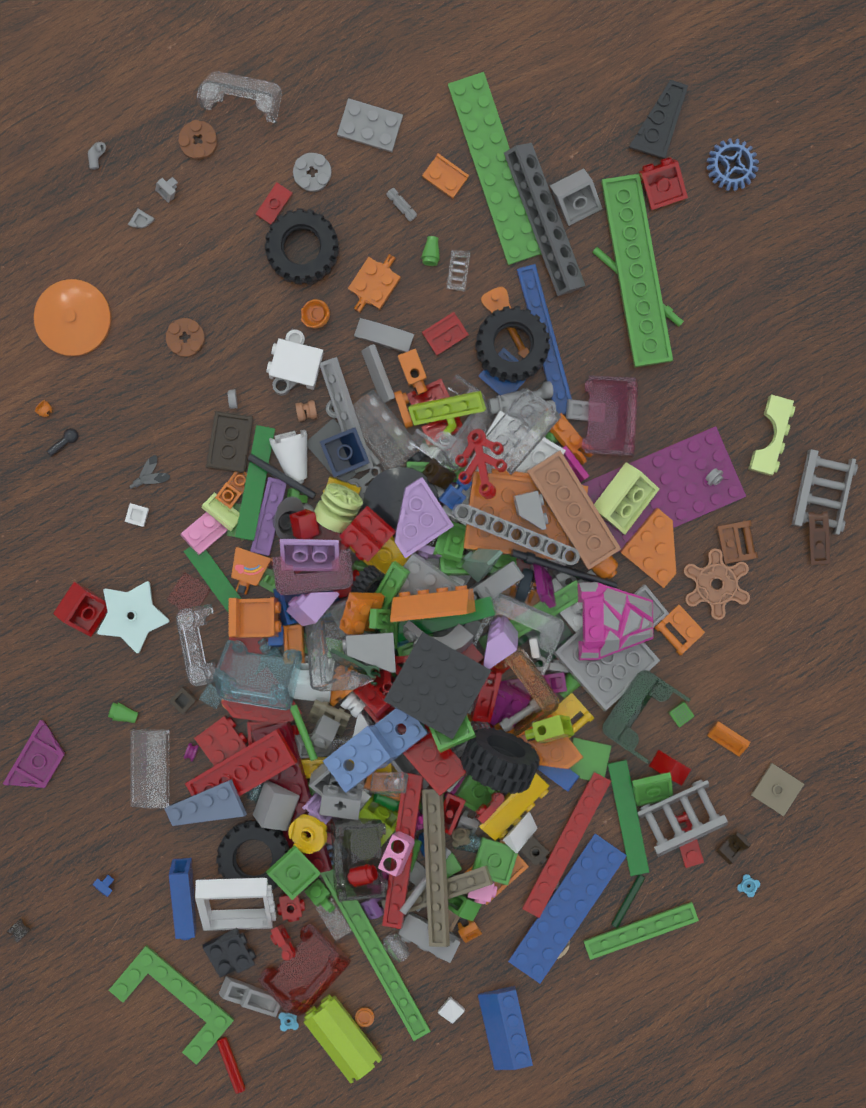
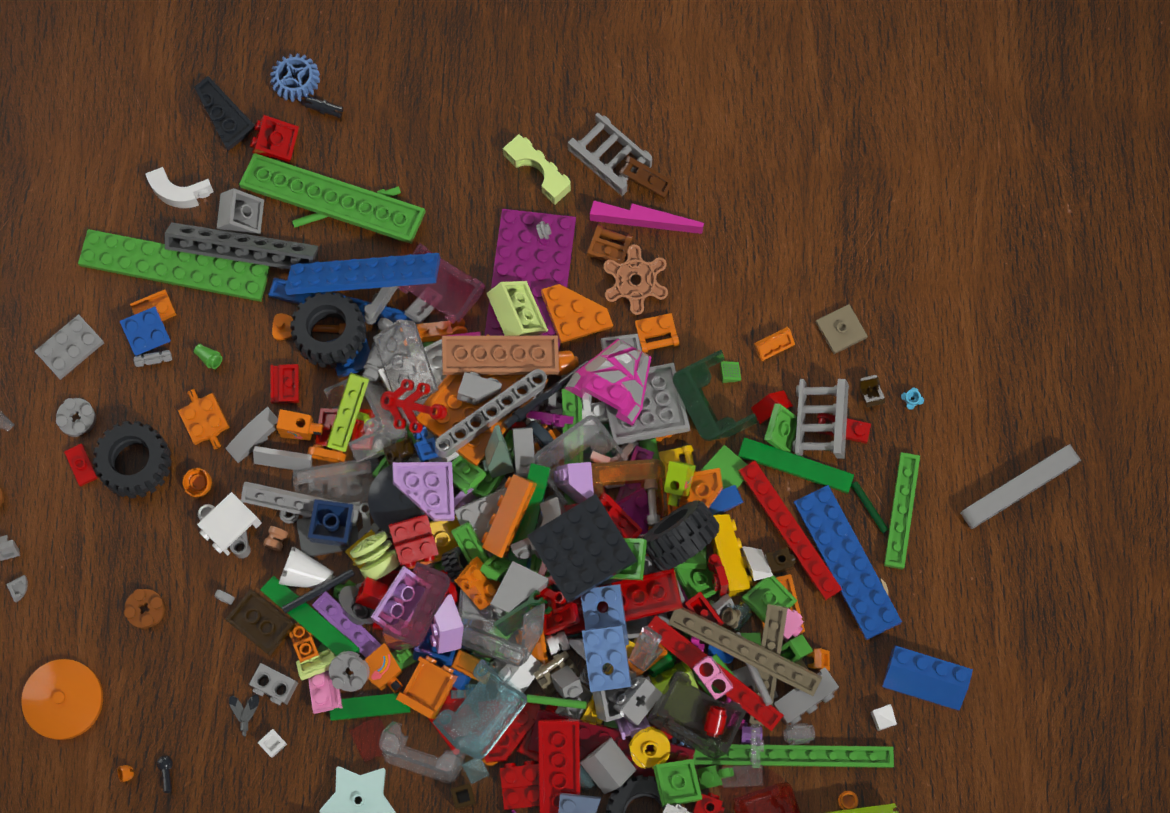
camera: 60 degrees left, 15 degrees down
clear slope [446,250,471,291] -> none
none -> blue plate [120,306,171,356]
none -> white arch [146,167,214,208]
none -> light grey brick [249,663,298,705]
none -> blue plate [285,253,441,295]
none -> black pin [305,96,344,118]
none -> light grey plate [329,651,370,692]
none -> light grey plate [364,286,398,324]
none -> dark pink slope [590,201,704,234]
none -> clear plate [750,724,764,768]
none -> light grey beam [960,444,1081,529]

